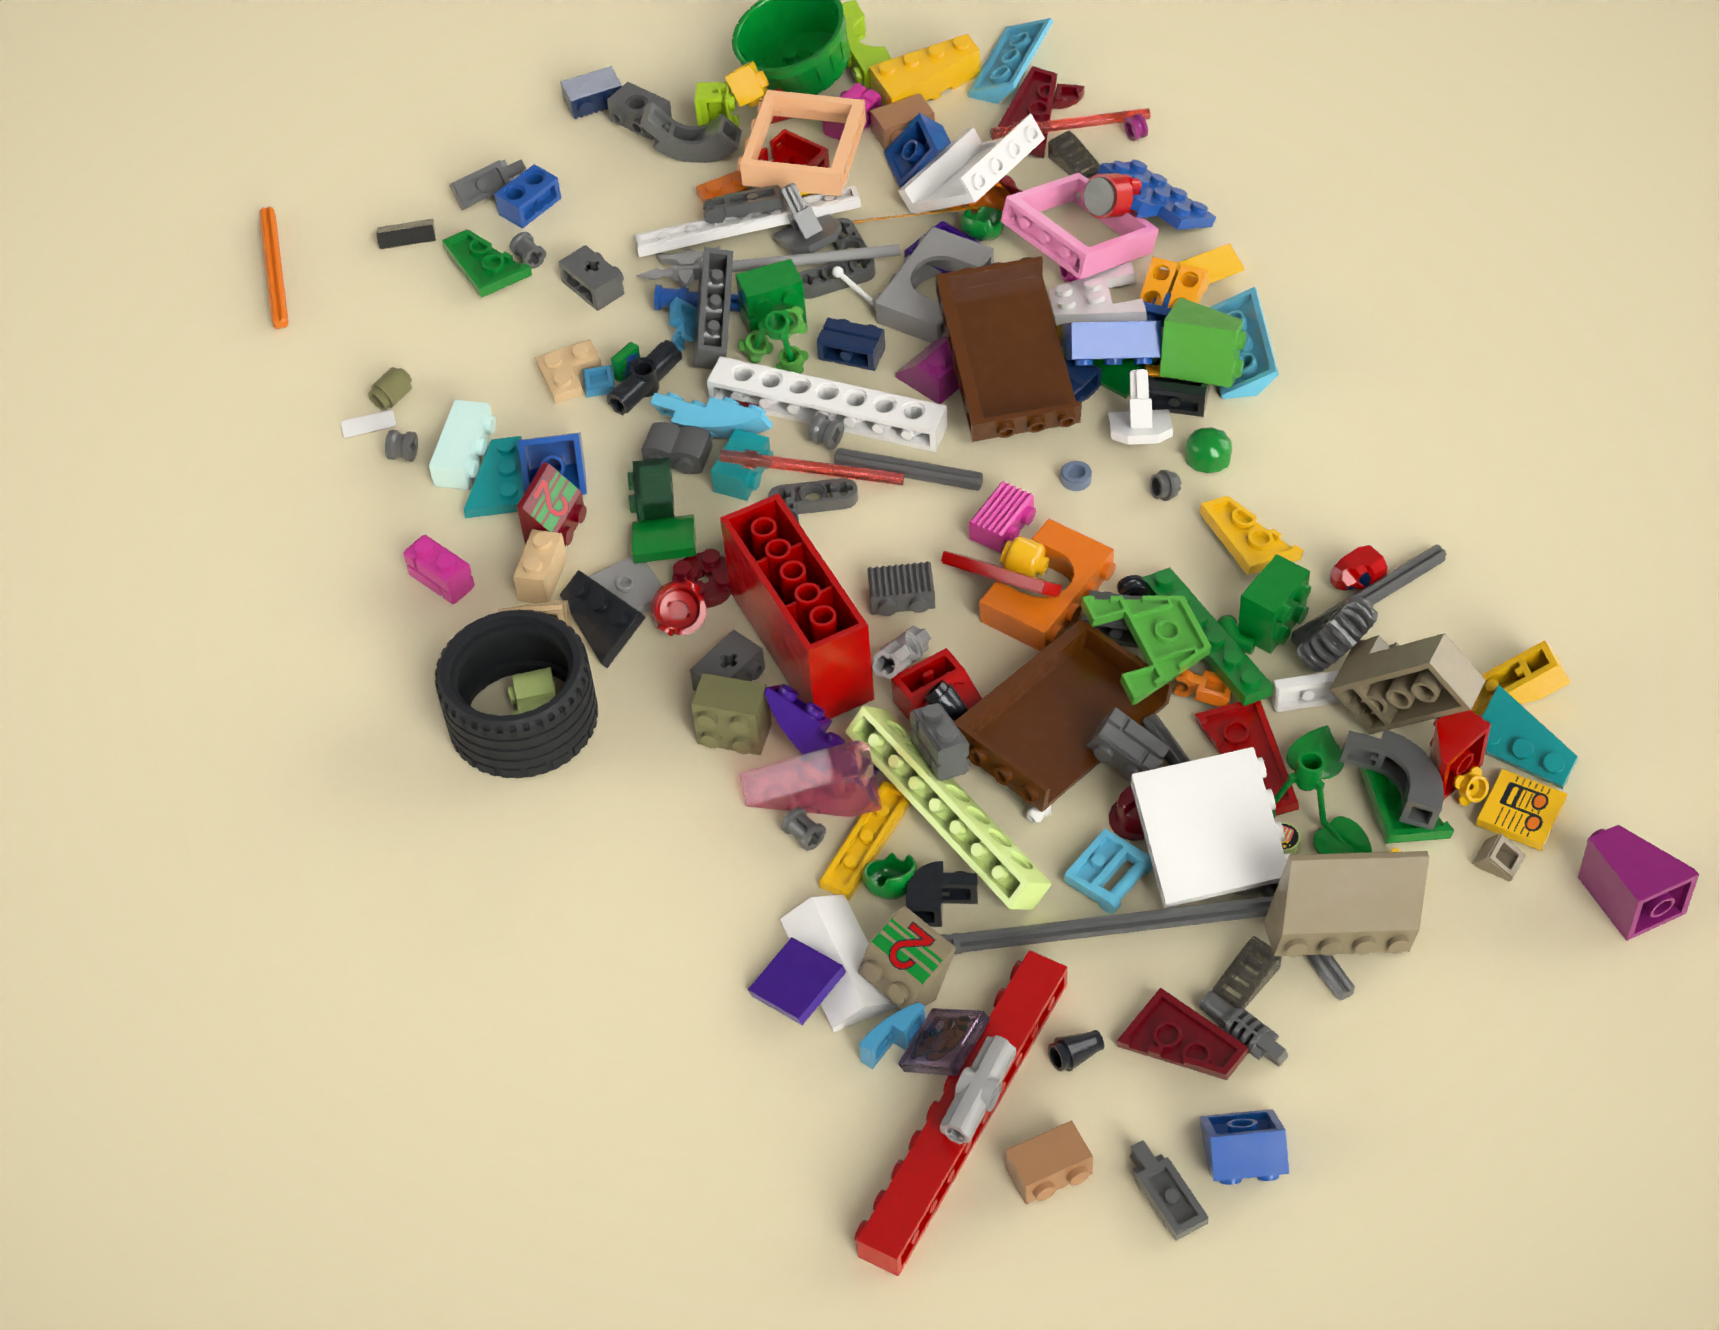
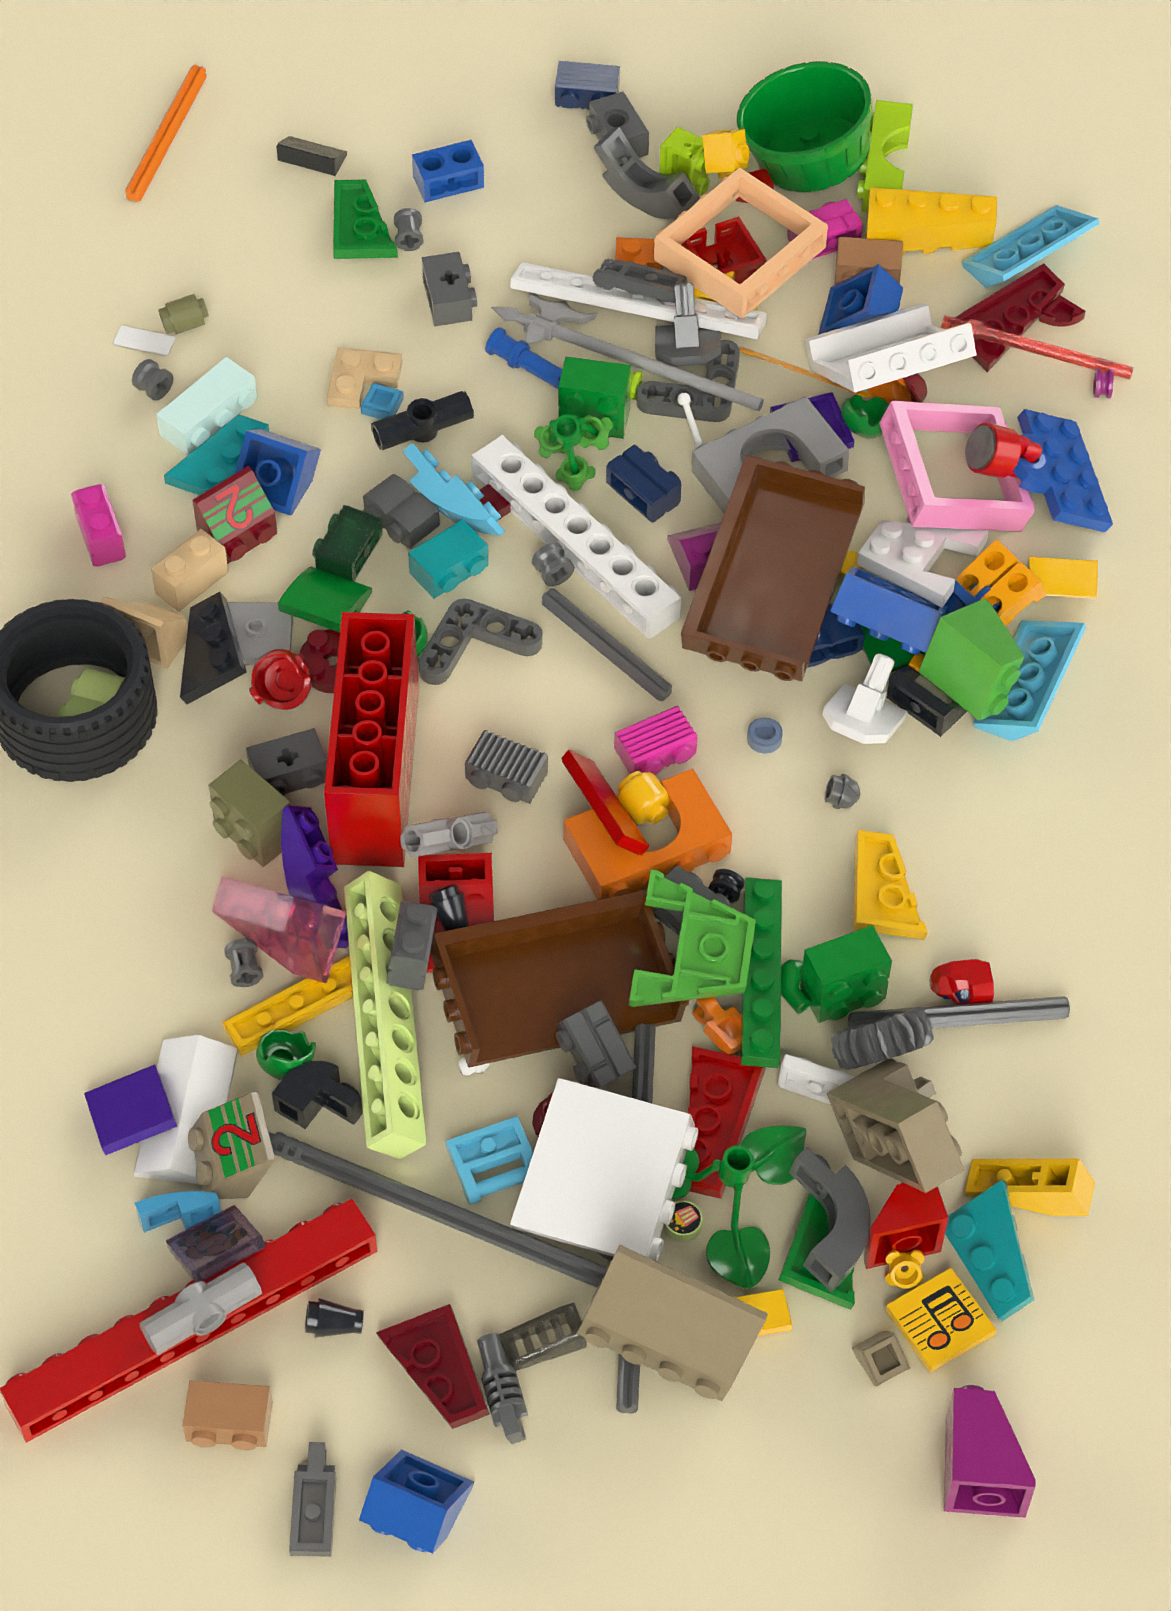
camera: 25 degrees right, 5 degrees up
dark grey hinge [449,159,526,210] -> none
green tile [611,342,640,382] -> none
dark azure plate [669,297,697,352] -> none
dark grey brick [692,247,734,369] -> none
clear red bar [719,449,904,486] -> none
clear smoke slope [1048,130,1100,179] -> none
green hair [1185,427,1232,473] -> none

